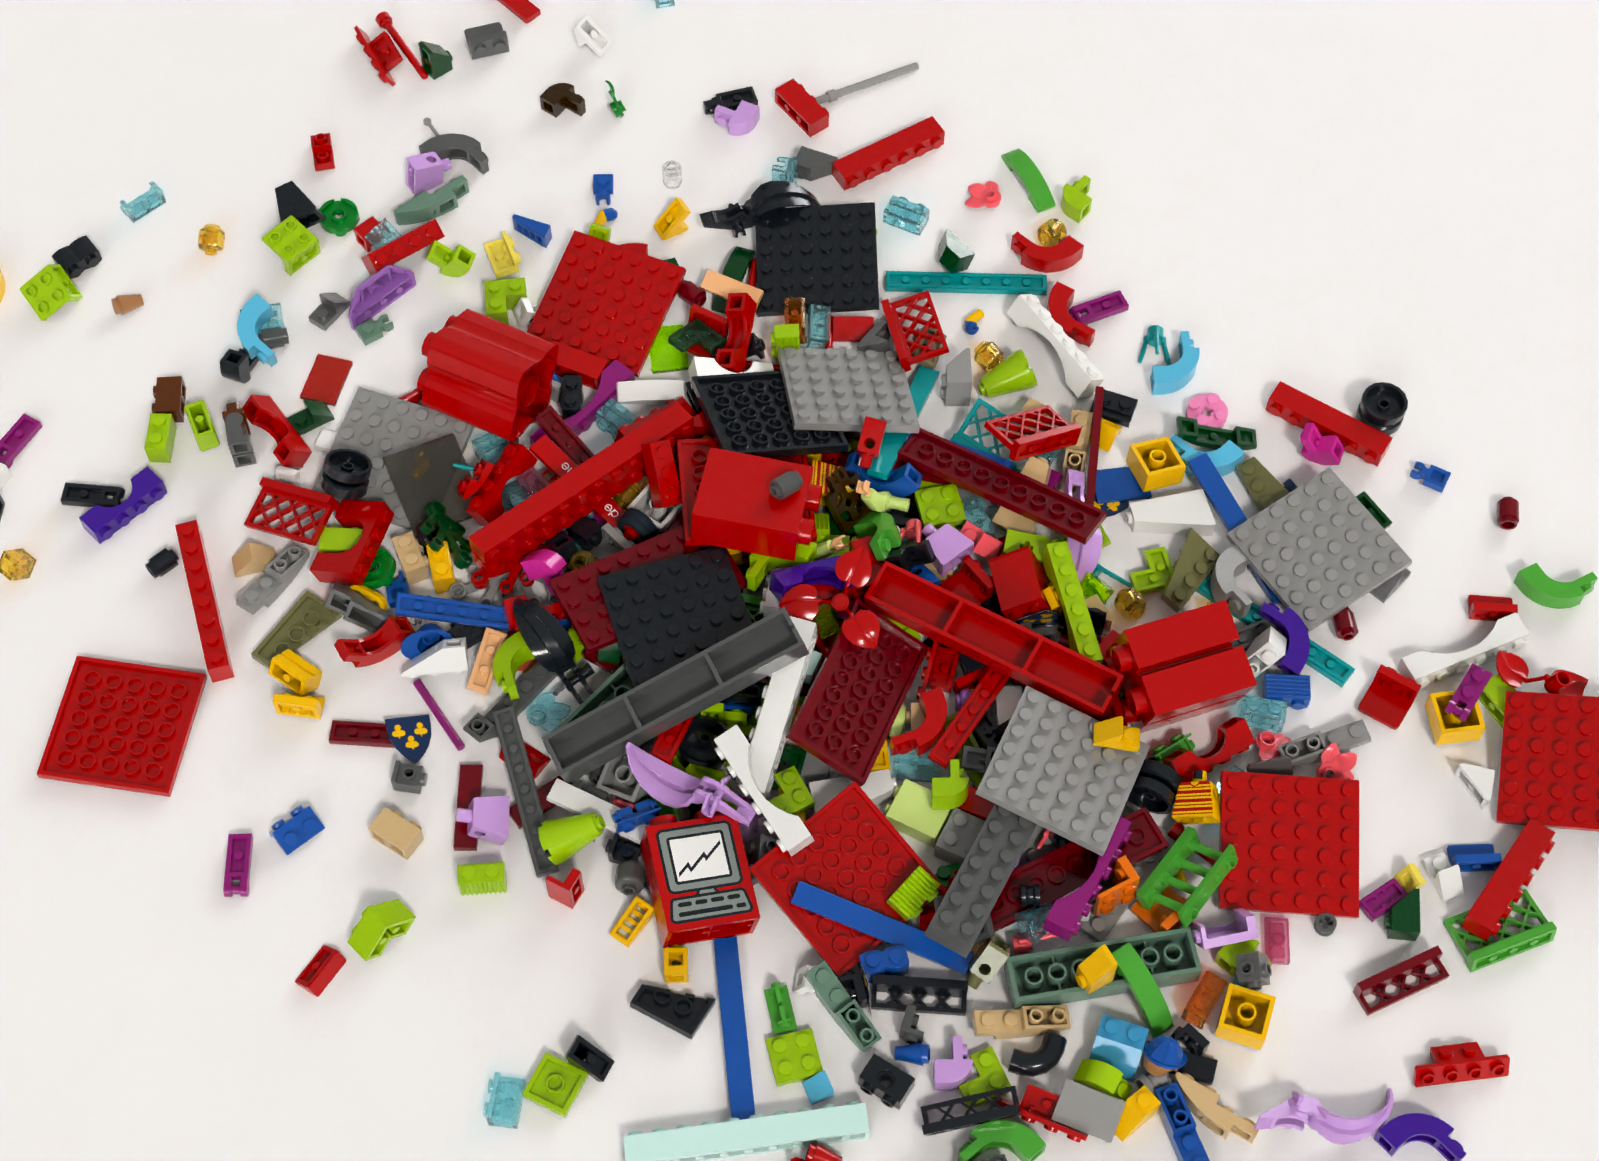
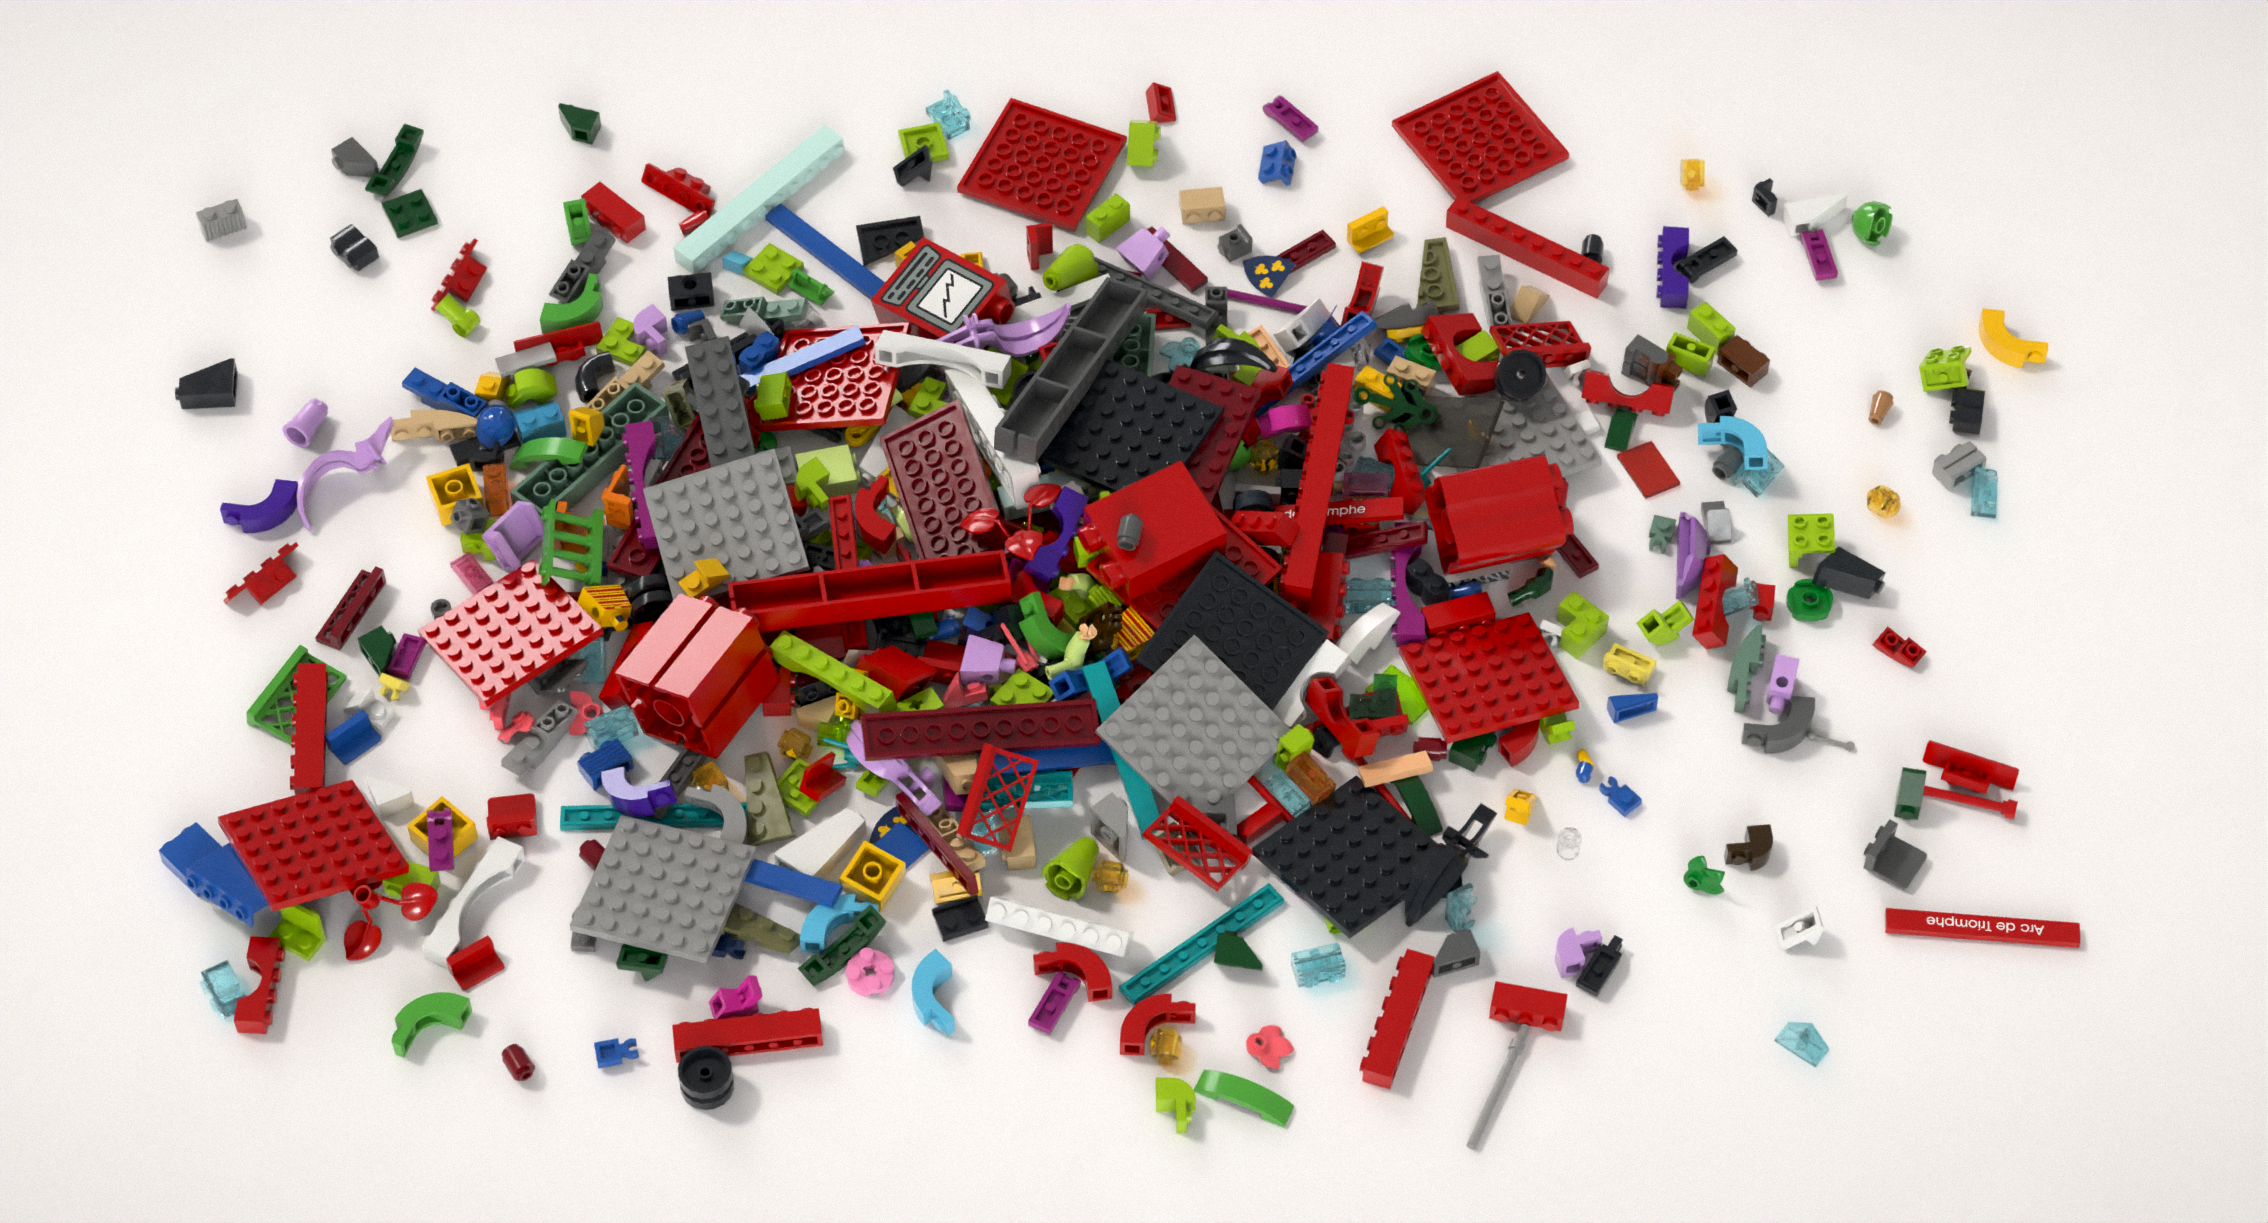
camera: 140 degrees right, 5 degrees down
yellow brick [268,649,322,697] -> none
red slope [457,458,494,500] -> none
blue hinge [612,799,661,833] -> none
red torso [857,416,887,469] -> none
black fence [920,1085,1022,1136] -> none
arm [964,309,984,335] -> none
black wheel [1019,884,1040,908] -> none
teal plant [1138,325,1171,365] -> none
white slope [1245,626,1287,678] -> none
none -> red panel [799,752,847,802]
none -> red plate [957,98,1127,232]
none -> light grey brick [1932,441,1986,490]

